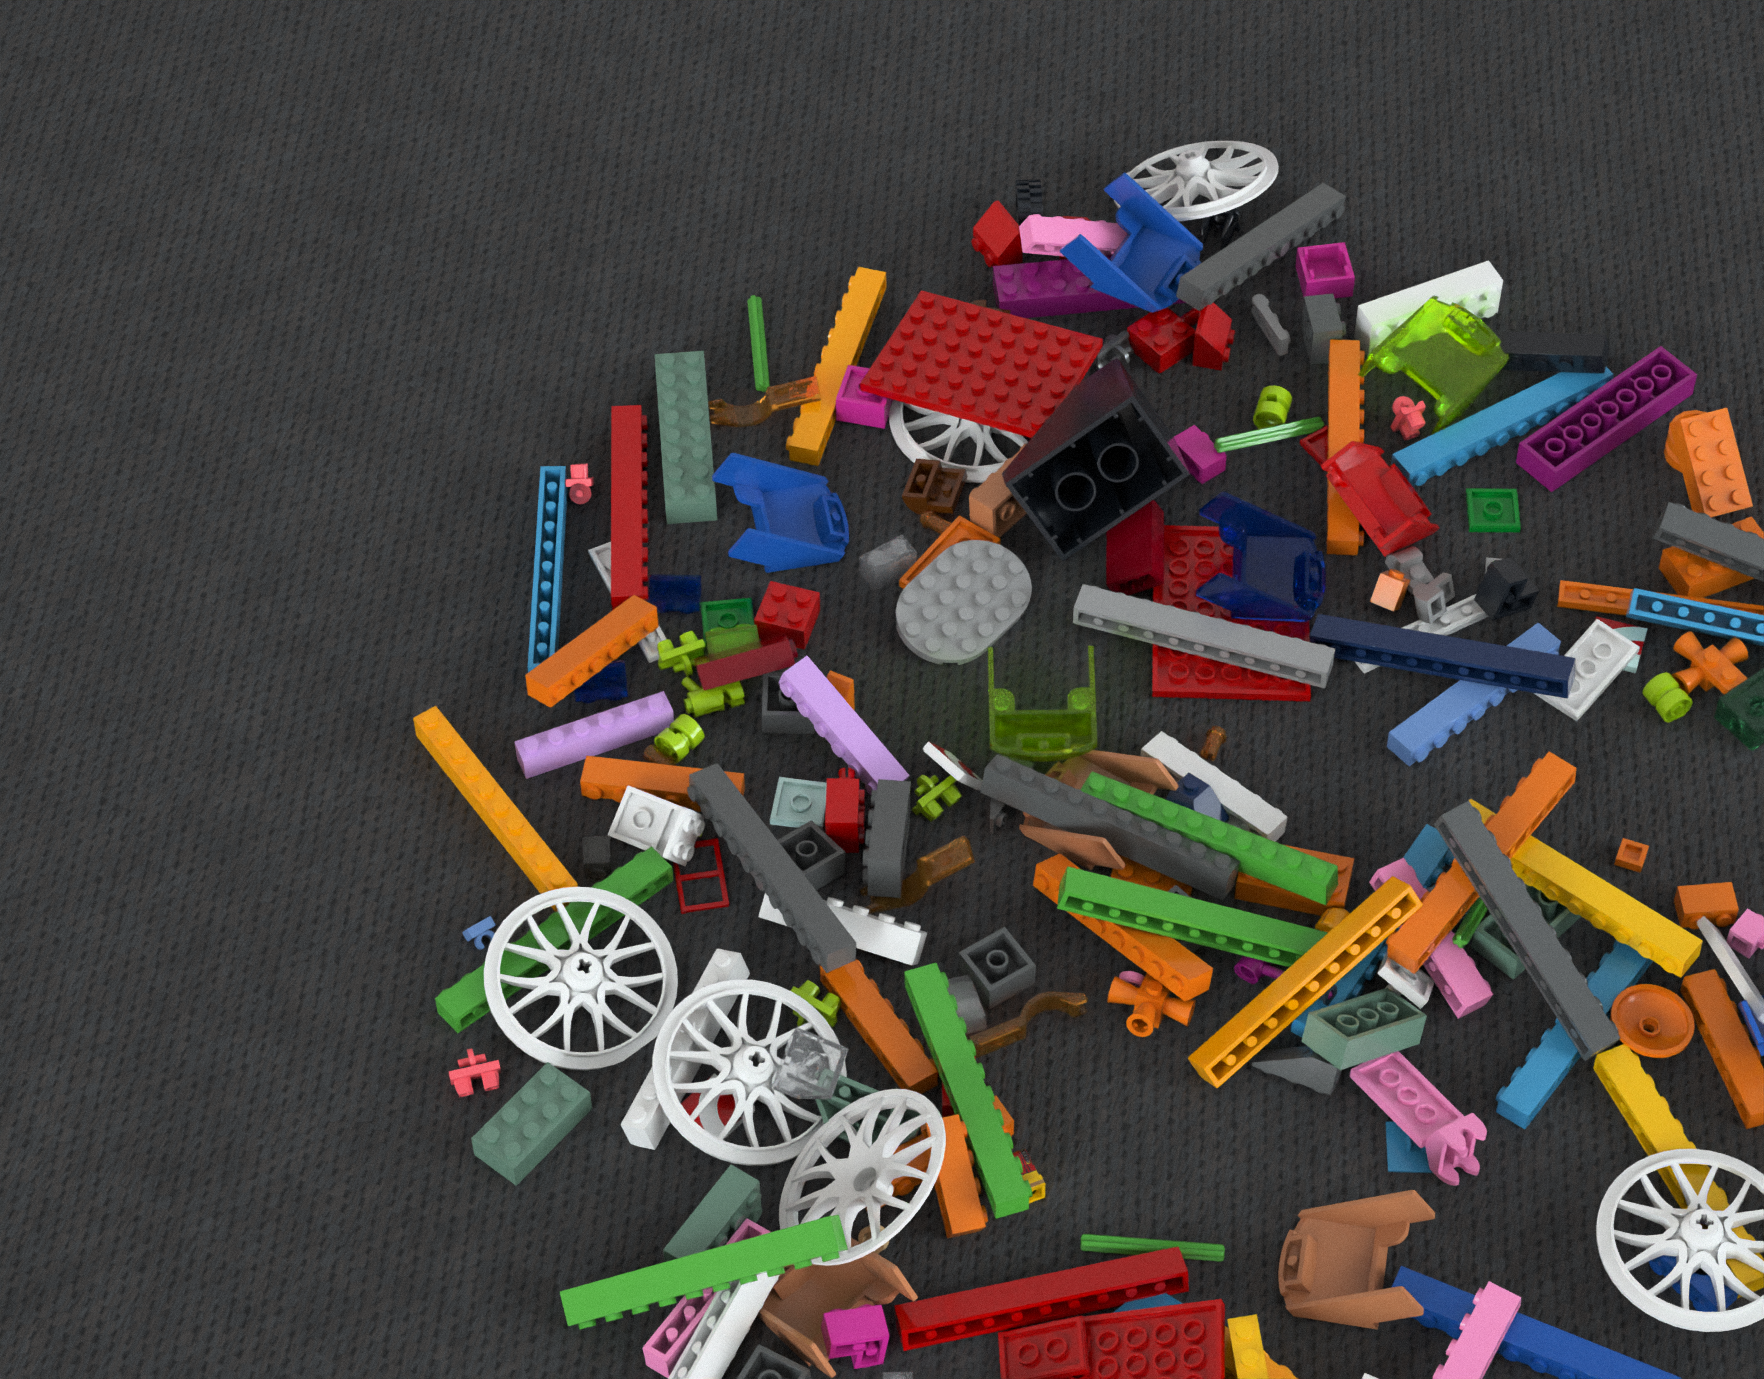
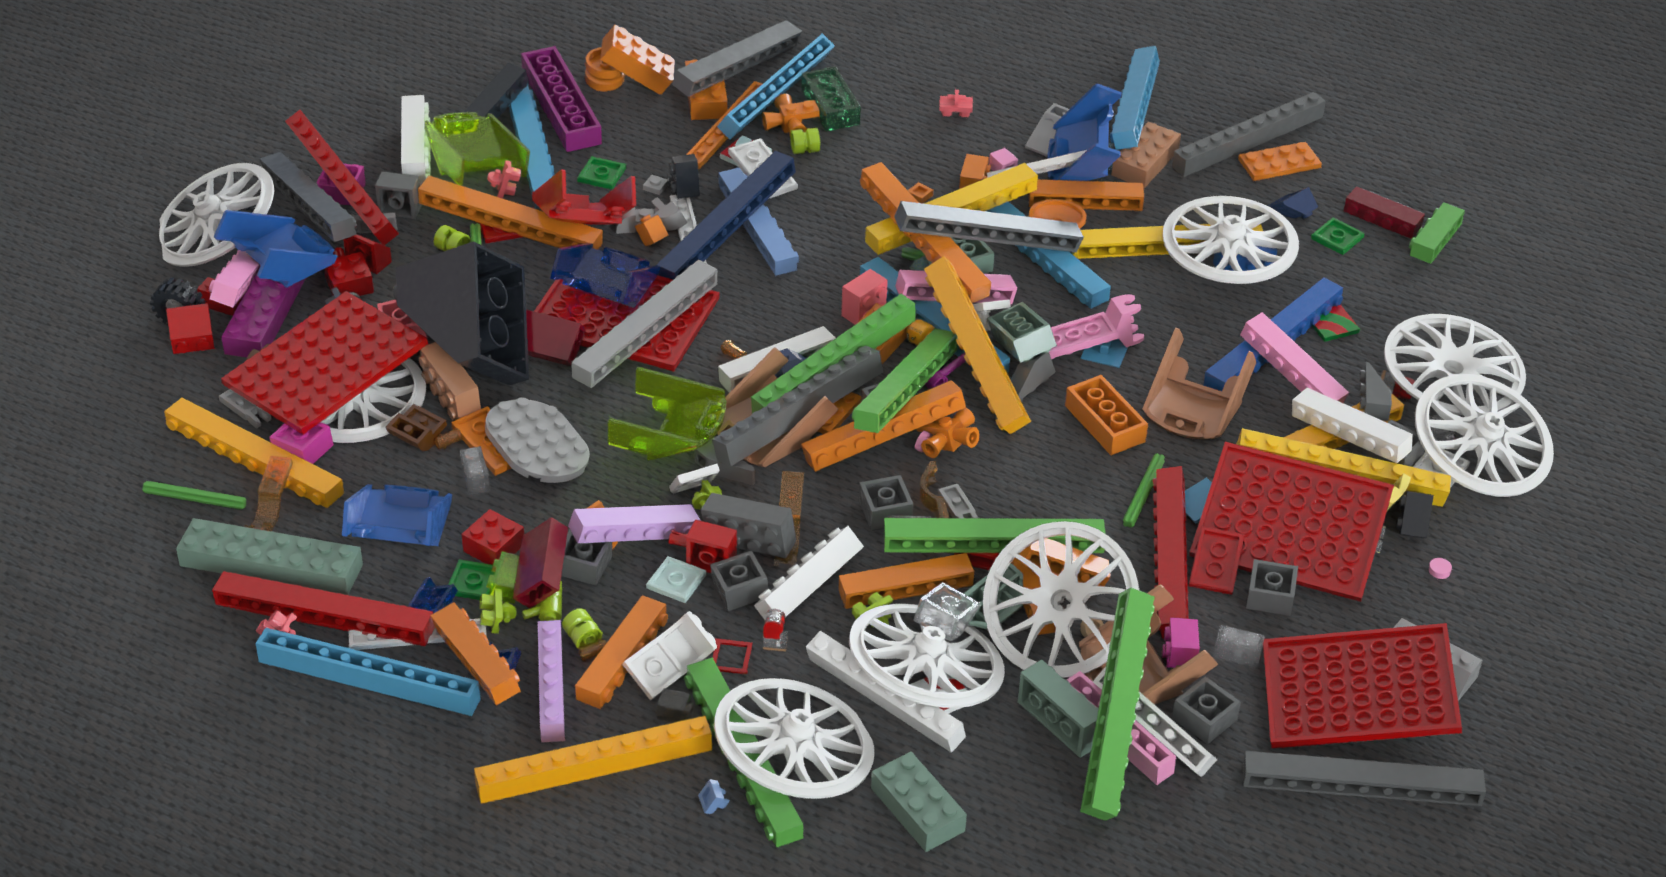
camera: 75 degrees left, 10 degrees down
coral hips [449,1048,501,1098] -> none
dark grey brick [687,763,856,973] -> none
none -> red brick [285,110,399,245]
none -> leg [763,609,788,651]
none -> coral brick [842,269,887,325]
none -> light grey hinge [937,484,978,518]
none -> orange brick [1065,375,1148,455]

